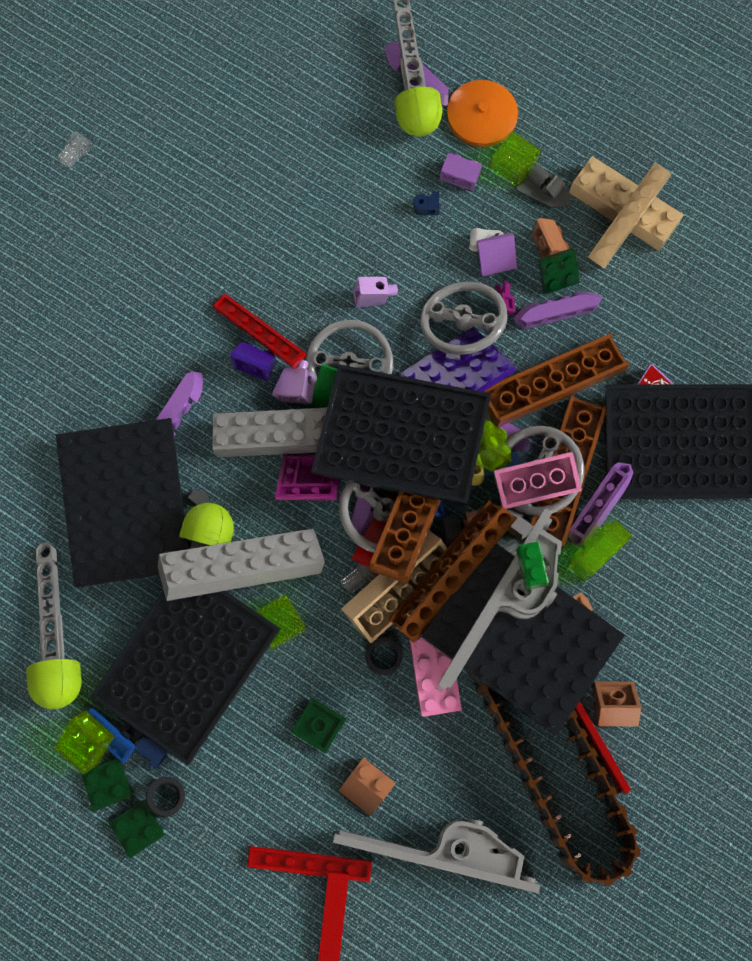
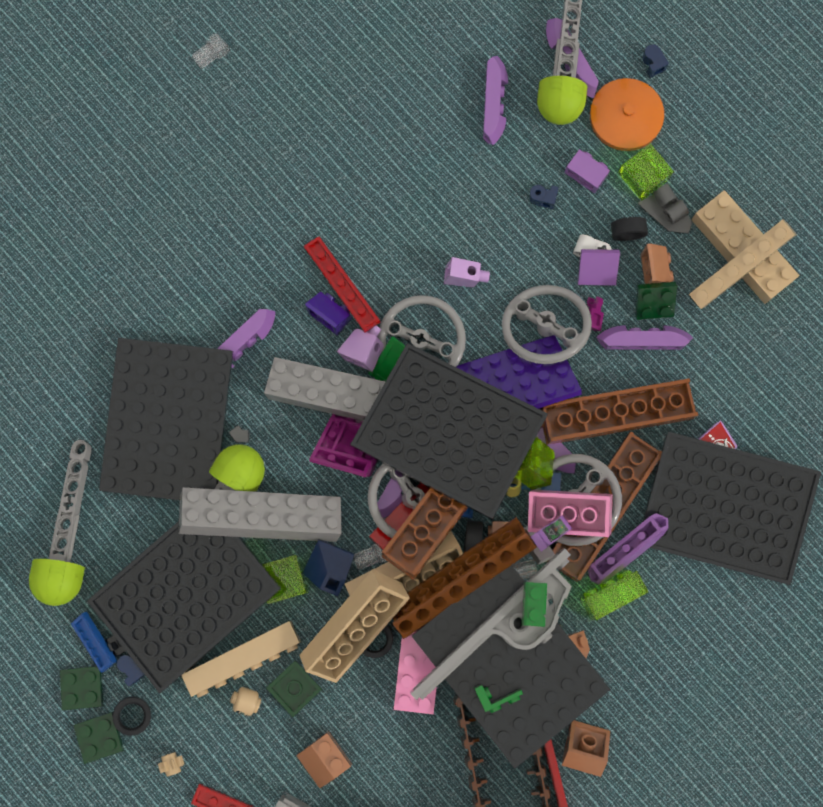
camera: 20 degrees right, 5 degrees up
clear neon green piece [54,711,115,774] -> none
none -> tan gear [158,752,184,777]
none -> tan brick [182,621,301,698]
none -> tan head [230,687,261,716]
none -> tan brick [300,569,410,683]
none -> dark blue slope [302,539,354,596]
none -> green bracket [474,684,523,713]
none -> medium lavender brick [483,56,508,145]
none -> leg [531,515,572,552]
none -> black tyre [611,217,648,241]
none -> dark blue leg [642,44,669,78]

